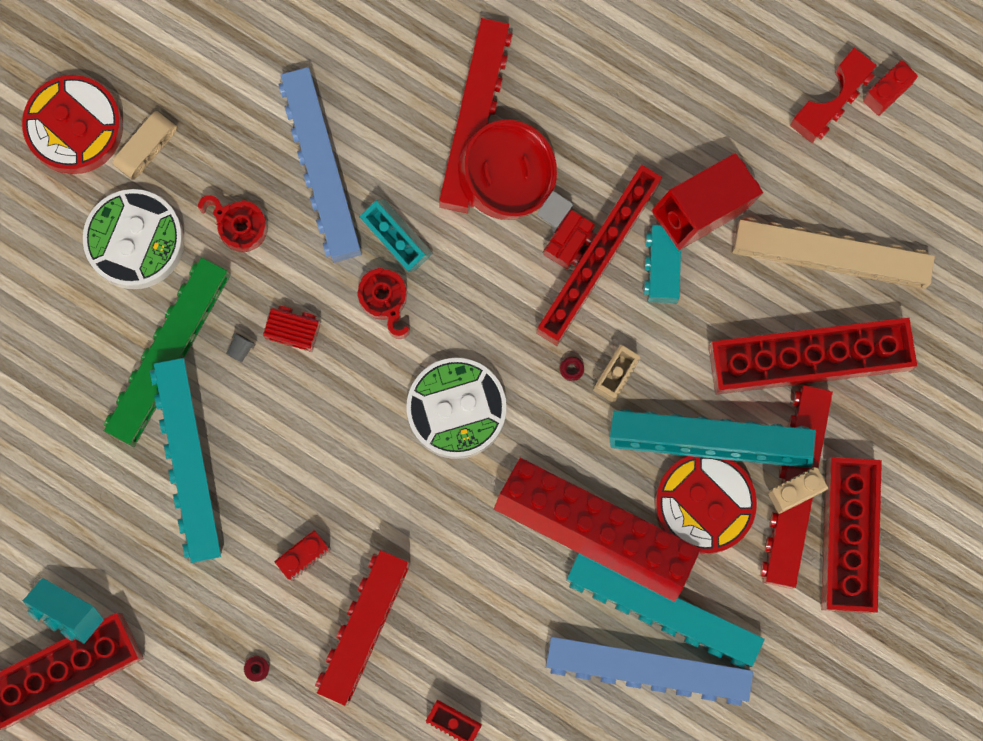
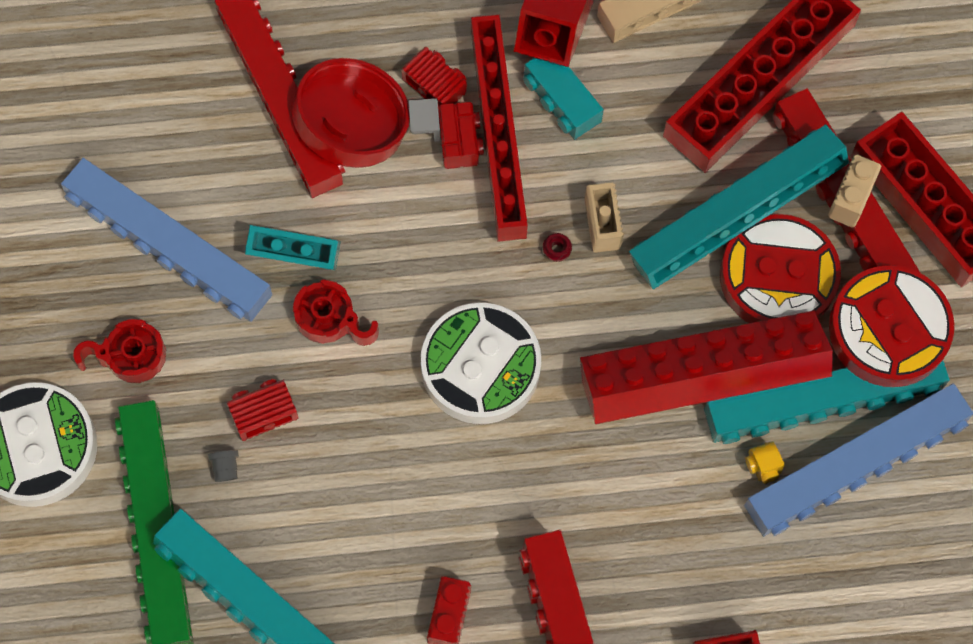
camera: 40 degrees left, 10 degrees down
none -> red brick [401,47,467,106]
none -> yellow plate [745,441,785,484]
none -> piece [829,265,955,387]

